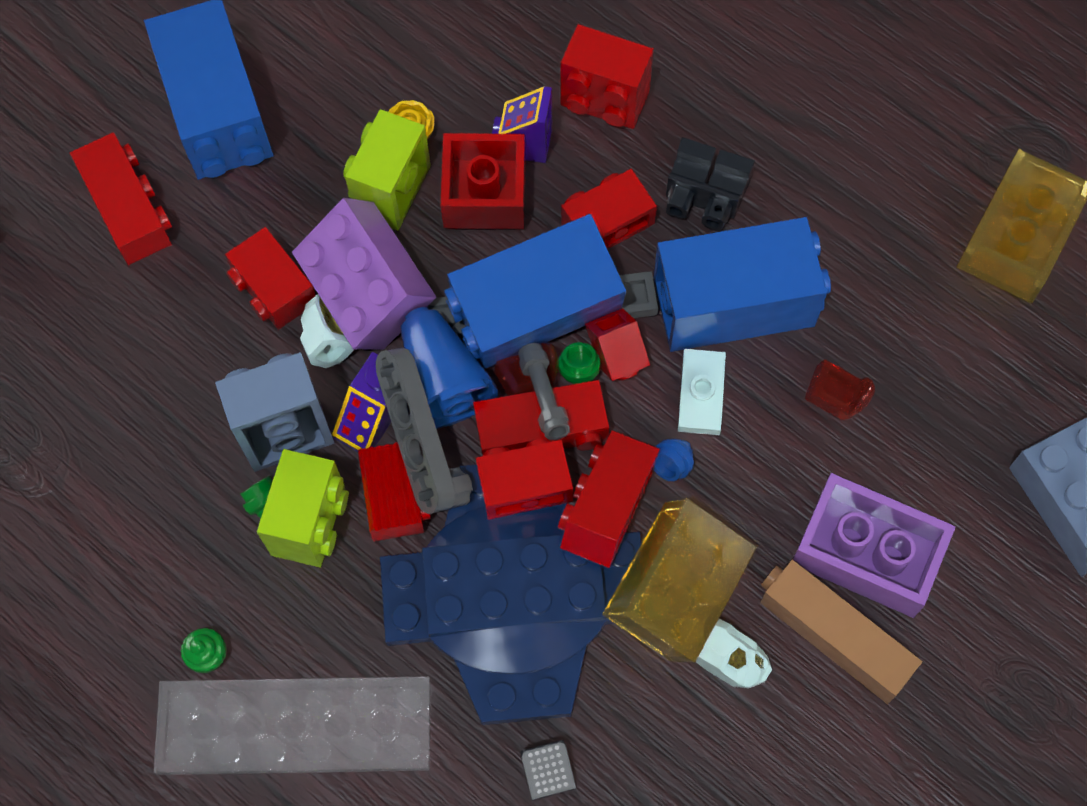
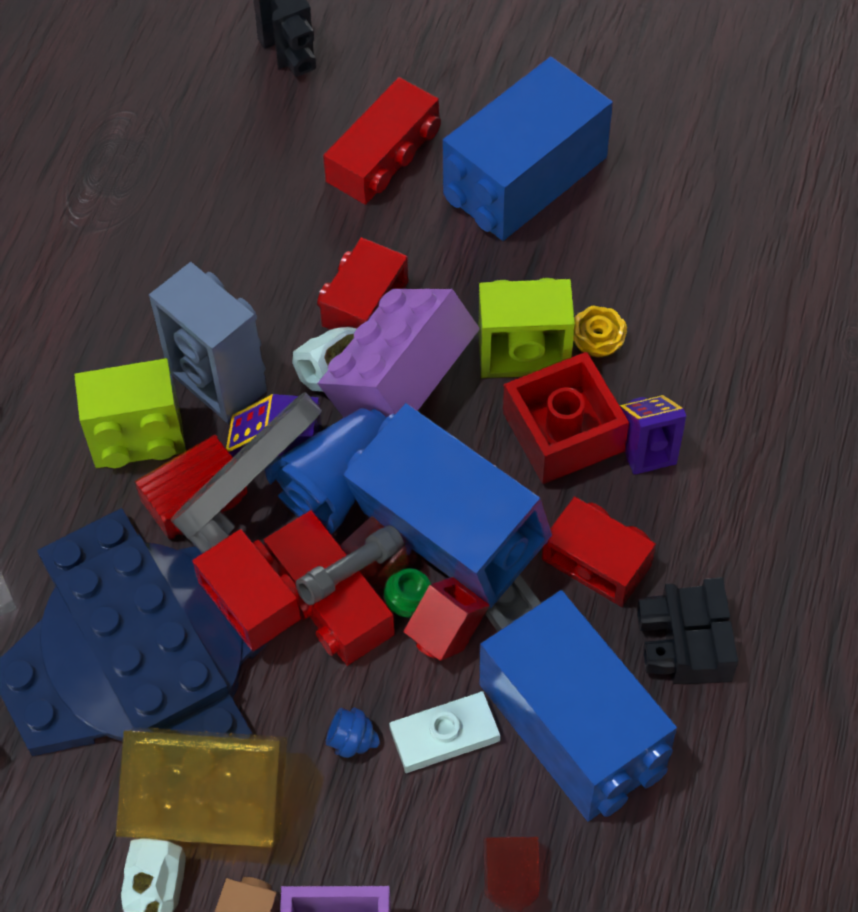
camera: 65 degrees right, 10 degrees down
red brick [558,430,660,568] -> none
red brick [561,24,654,129] -> none

